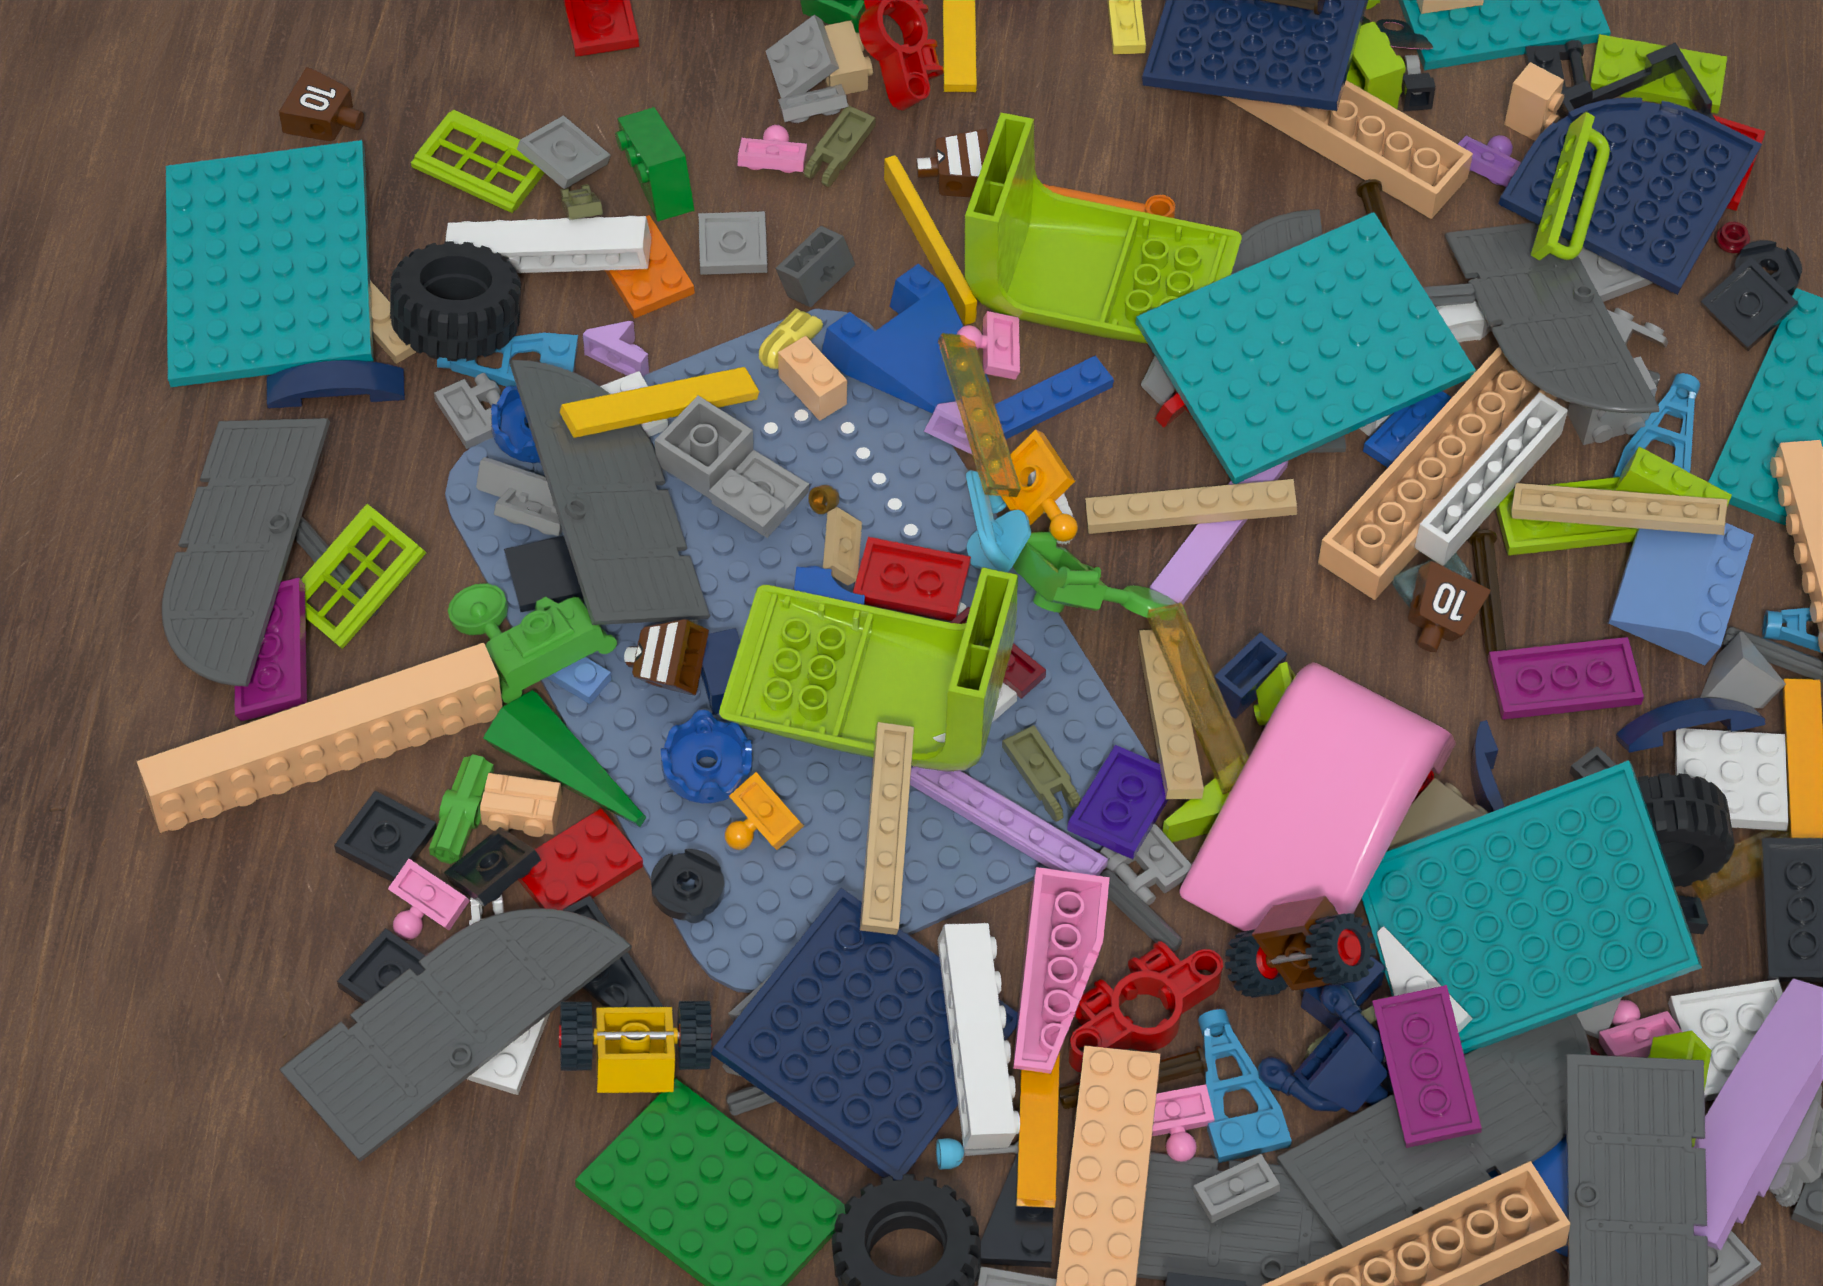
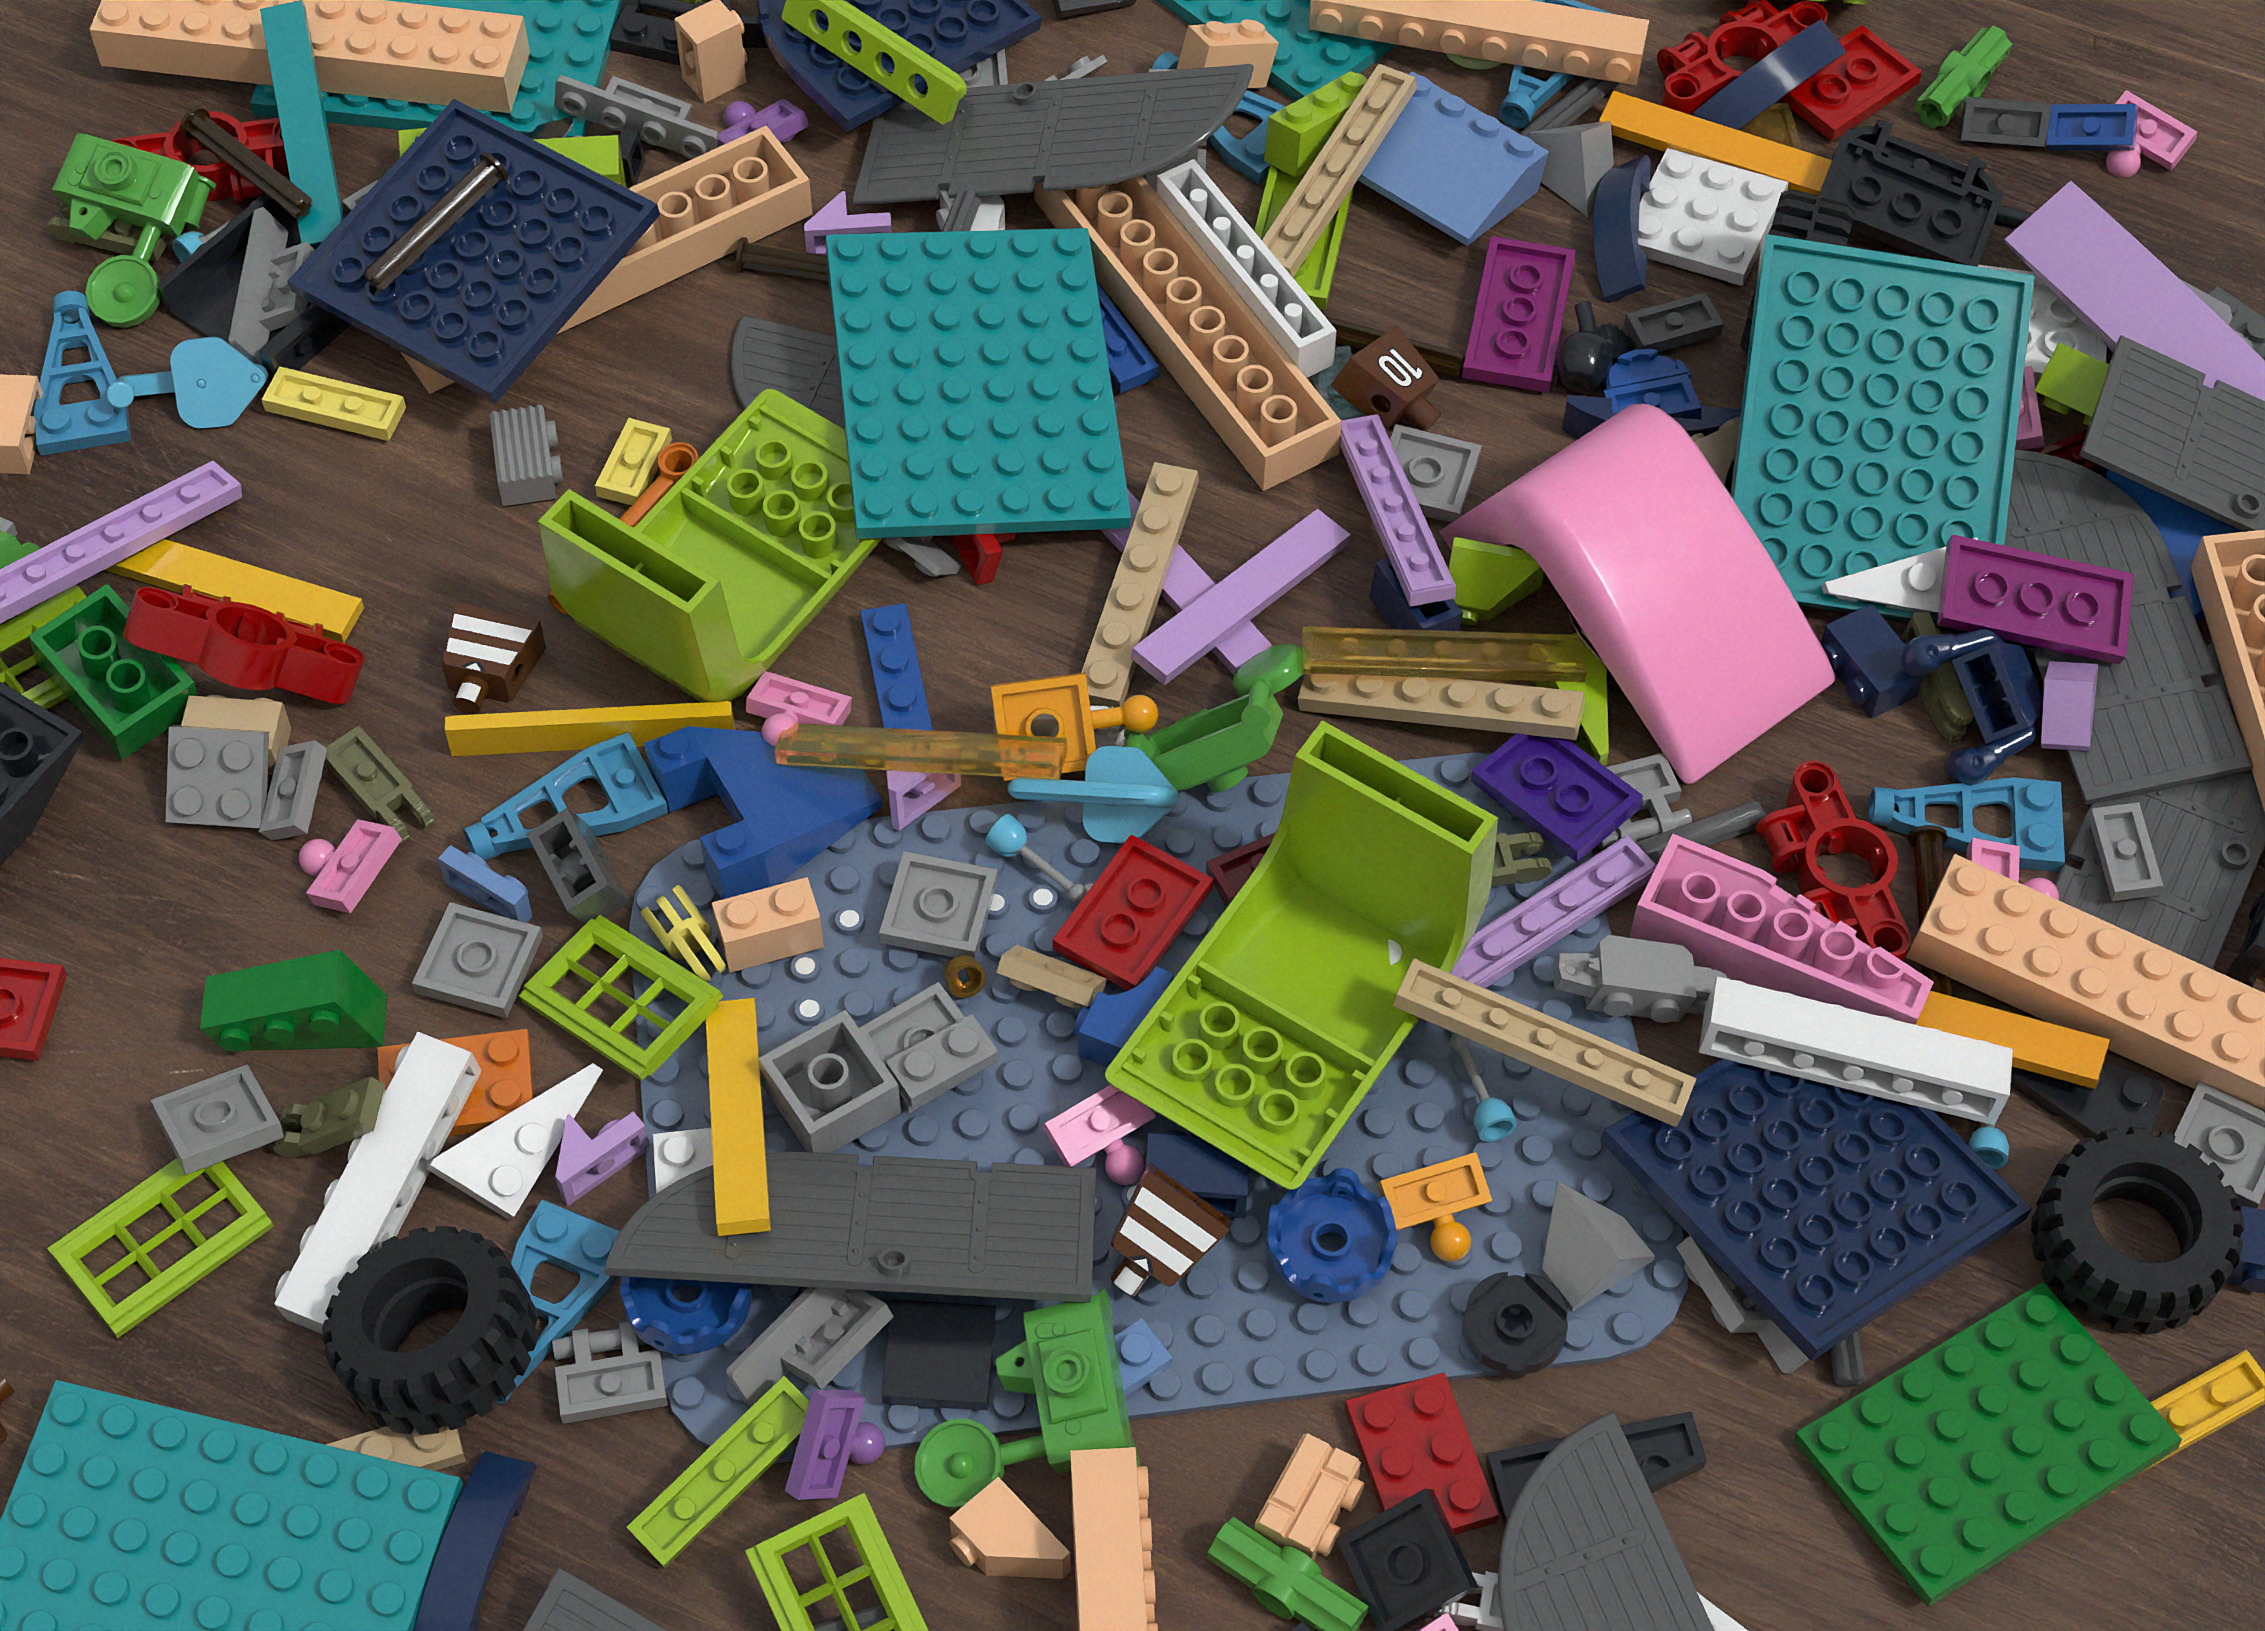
camera: 70 degrees left, 0 degrees up
green wedge [483,690,646,827] -> none
brick [559,1001,712,1093] -> none
brick [1225,896,1376,998] -> none
none -> white wing [426,1063,603,1221]
none -> medium blue plate [438,845,533,923]
none -> dark azure plate [463,732,668,861]
none -> light grey brick [489,404,564,506]
none -> lime piece [519,915,724,1081]
none -> light grey bracket [554,75,719,159]
none -> light yellow plate [595,418,672,505]
none -> lime plate [627,1376,810,1568]
none -> medium lavender plate [785,1390,885,1500]
none -> lavender slope [804,191,892,255]
none -> light grey plate [879,851,998,959]
none -> light nougat slope [949,1477,1071,1579]
none -> hinge [985,814,1087,903]
none -> bright pink plate [1042,1085,1156,1186]
none -> lavender tile [1131,508,1351,686]
none -> light nougat brick [1176,19,1279,88]
none -> lavender tile [1339,414,1456,607]
none -> light grey plate [1390,424,1482,523]
none -> medium azure hinge [1450,1033,1517,1142]
none -> light grey slope [1540,1181,1655,1312]
none -> light grey hinge [1553,935,1729,1023]
none -> black piece [1556,301,1635,393]
none -> blue plate [1602,374,1701,419]
none -> blue plate [1604,349,1692,390]
none -> lavender slope [2041,661,2098,751]

